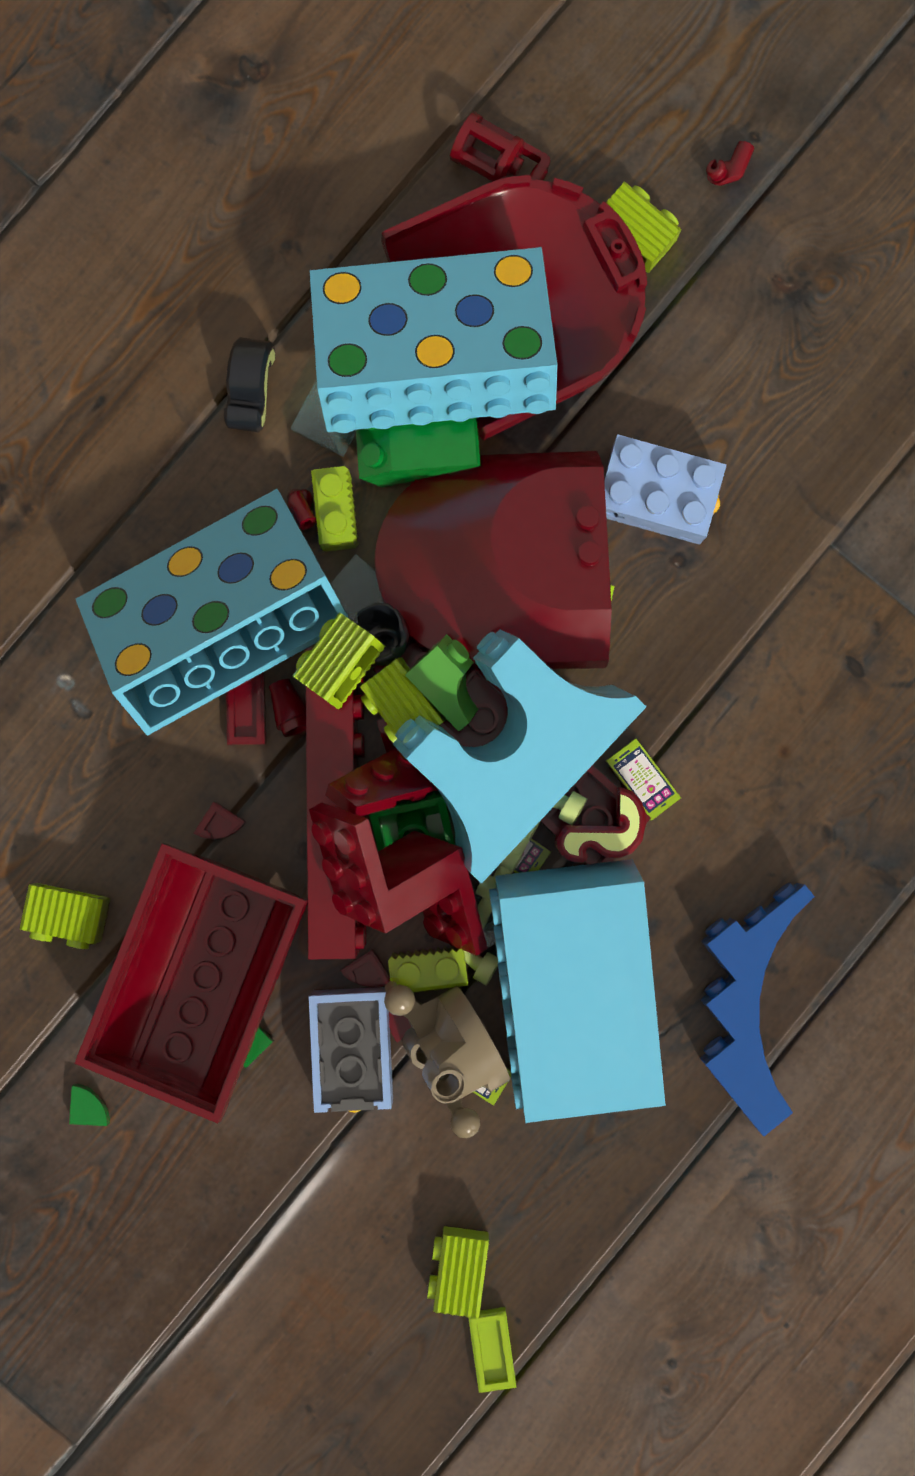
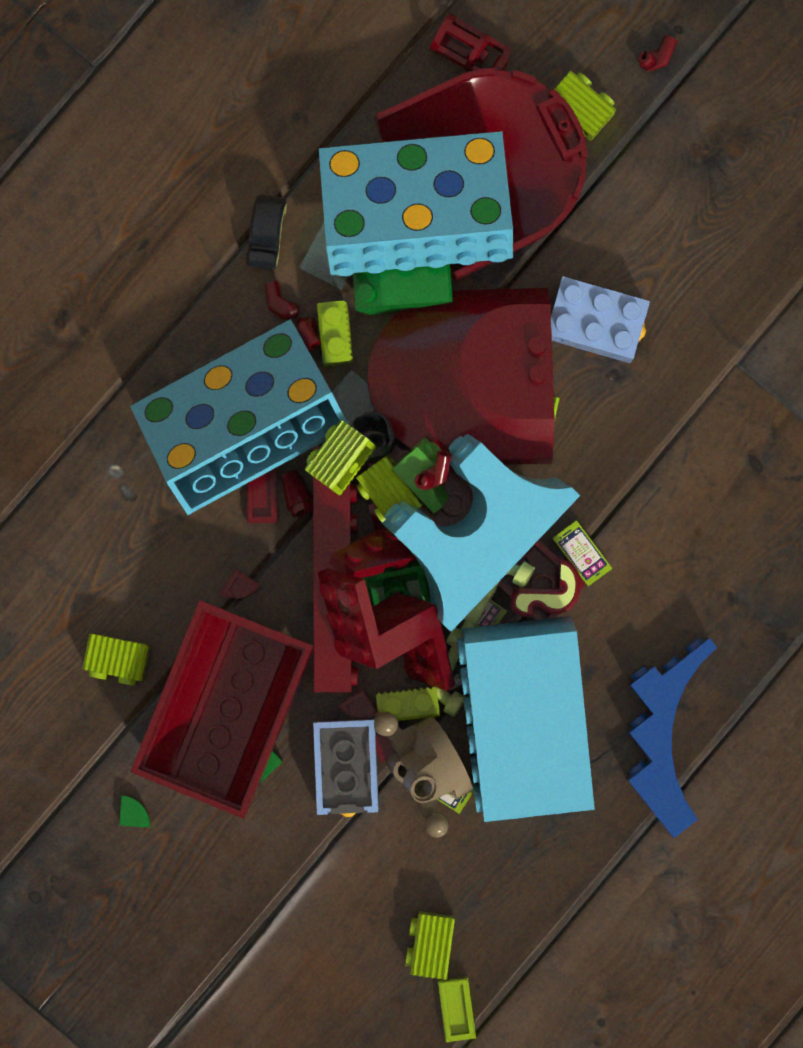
camera: 10 degrees right, 0 degrees up
none -> dark red arm [265,281,300,320]
none -> dark red arm [414,450,452,490]

